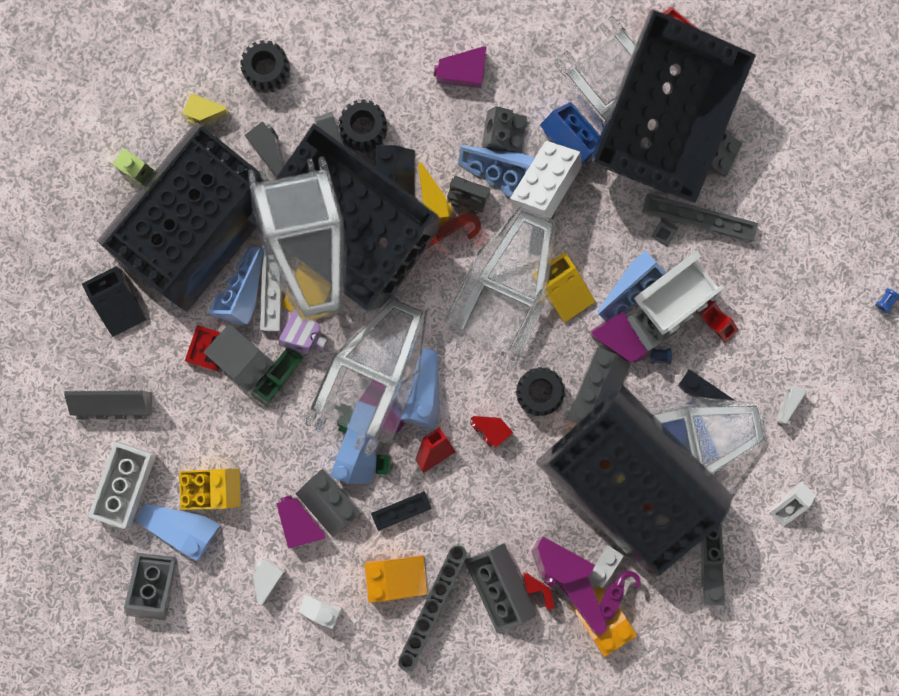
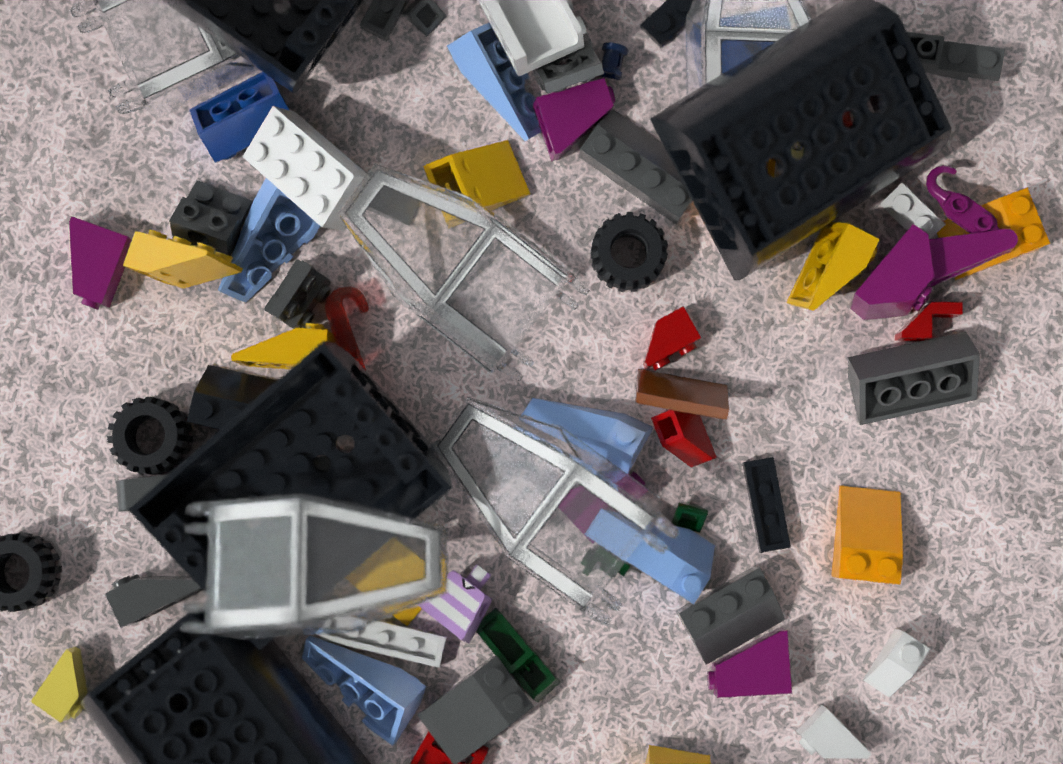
camera: 80 degrees left, 0 degrees up
dark grey beam [398,544,466,672] -> none
none -> yellow slope [123,230,243,289]
none -> dark orange tile [635,369,730,420]
none -> yellow slope [786,222,880,311]

